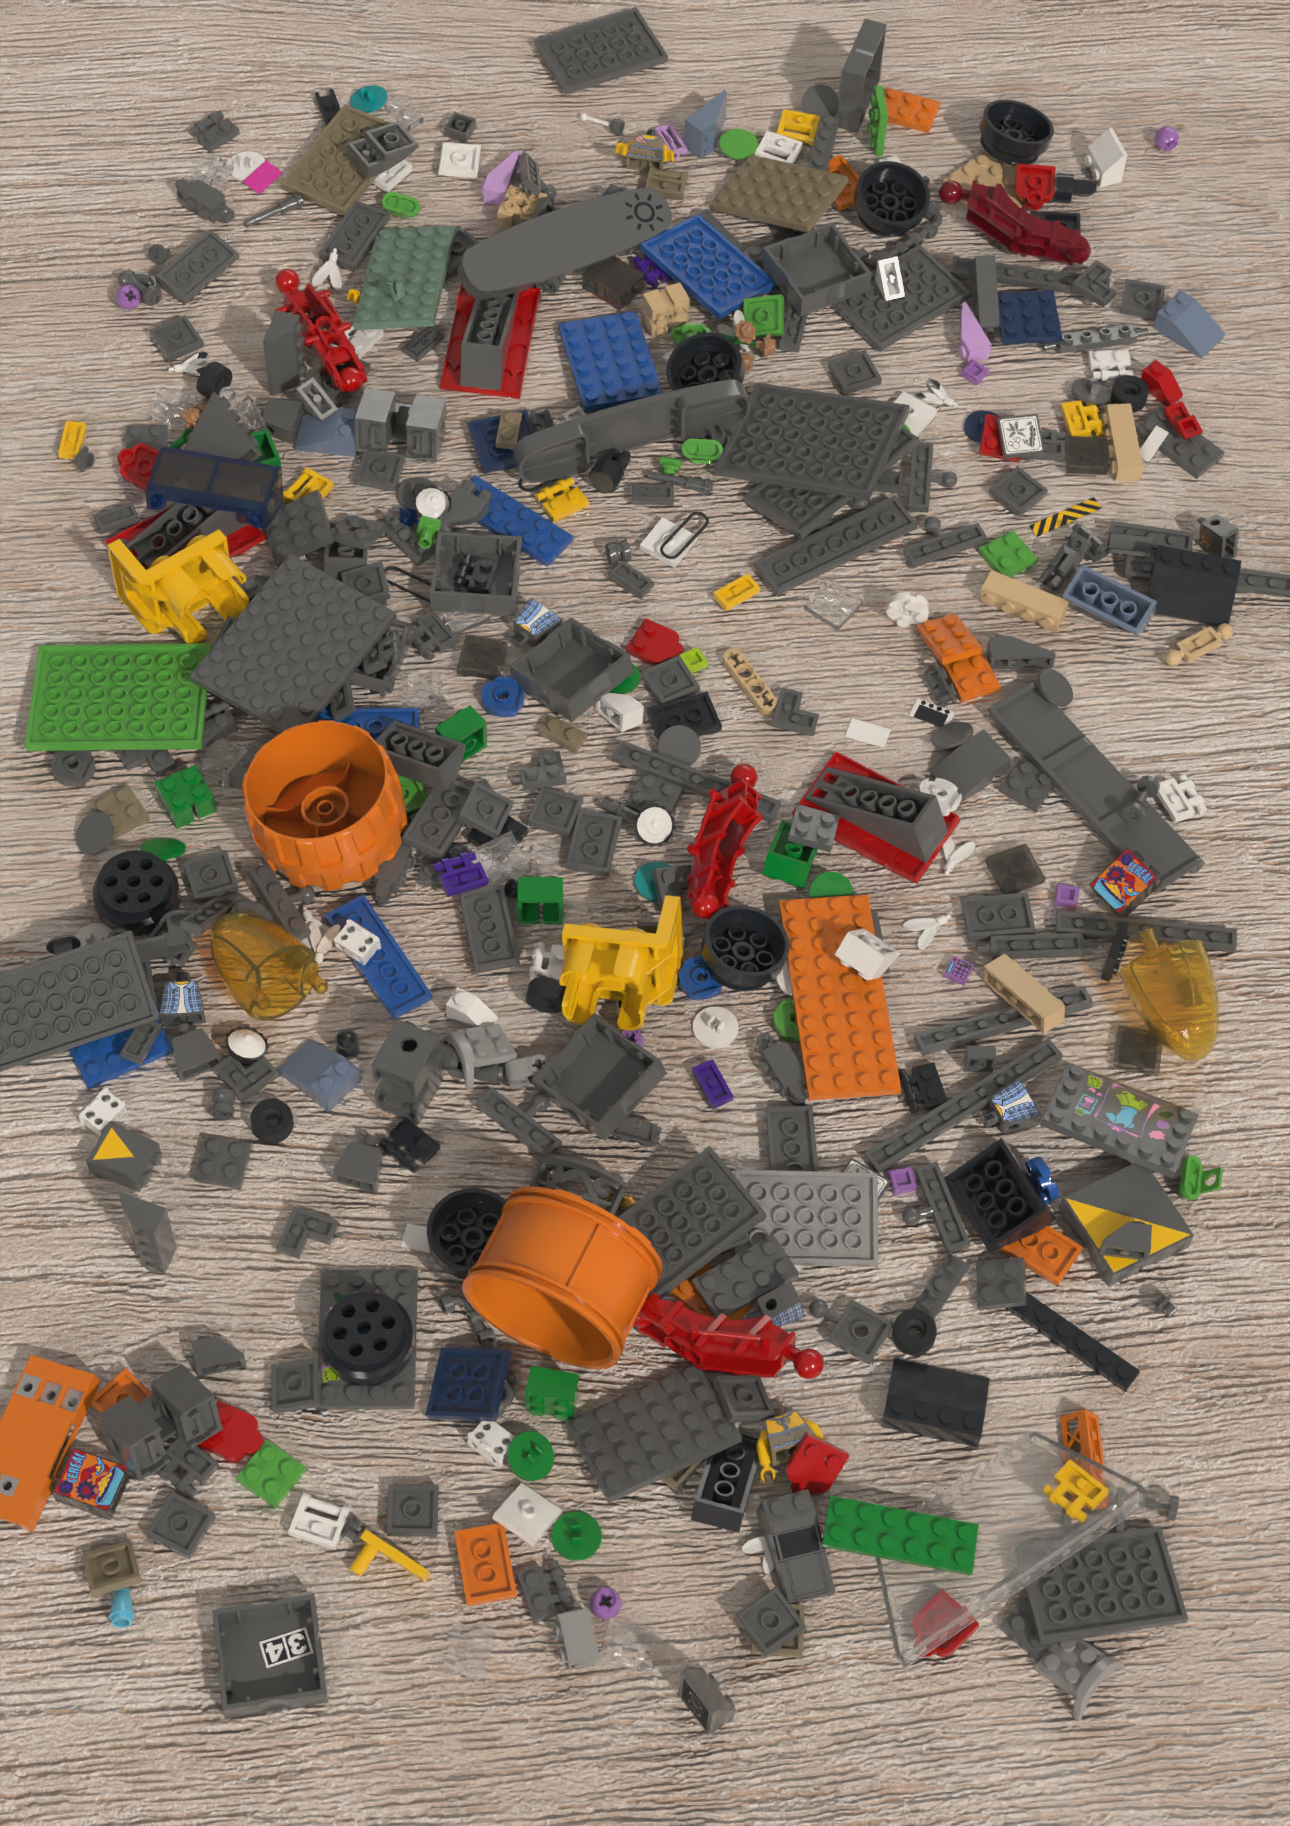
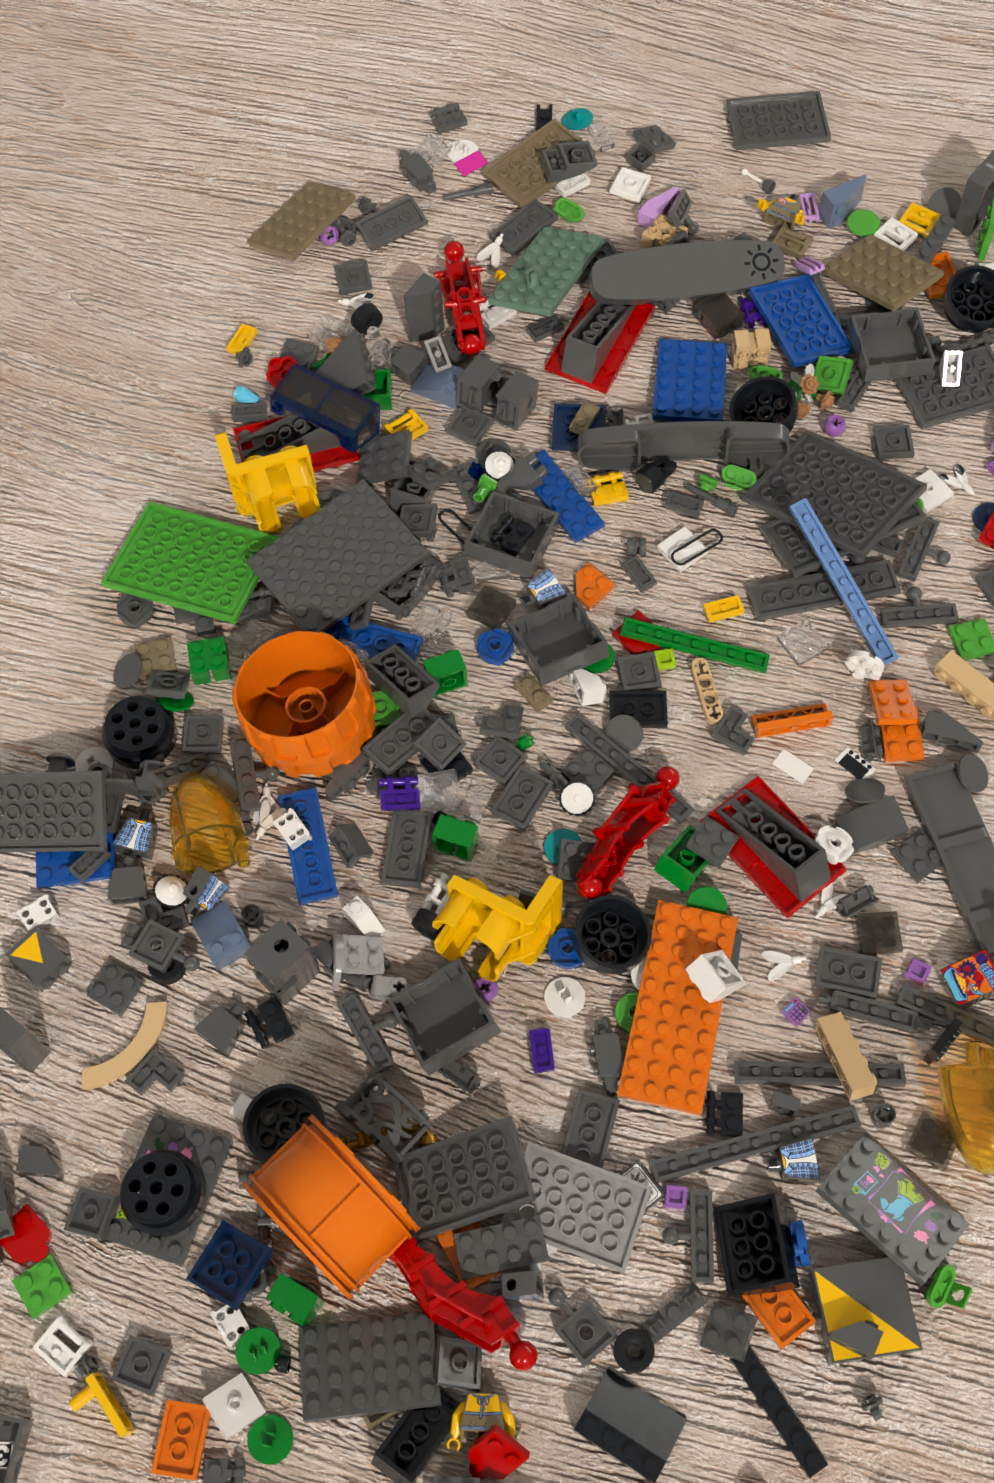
camera: 25 degrees right, 5 degrees up
none -> tan tile [81,1001,168,1090]
none -> dark grey plate [128,919,200,974]
none -> dark grey plate [146,670,190,699]
none -> dark grey torso [183,866,230,916]
none -> medium azure cone [233,386,260,404]
none -> dark tan plate [247,181,356,261]
none -> black hinge [274,1354,291,1374]
none -> dark grey panel [329,823,374,868]
none -> green plate [516,734,535,750]
none -> clear plate [564,464,597,496]
none -> orange plate [576,562,615,610]
none -> green tile [620,617,770,674]
none -> dark grey plate [632,125,676,154]
none -> orange fence [751,703,834,738]
none -> medium blue plate [789,498,899,665]
none -> lavender tile [793,256,825,275]
none -> medium lavender piece [823,415,846,437]
none -> dark grey hinge [835,885,880,918]
none -> dark grey wheel [871,1103,896,1129]

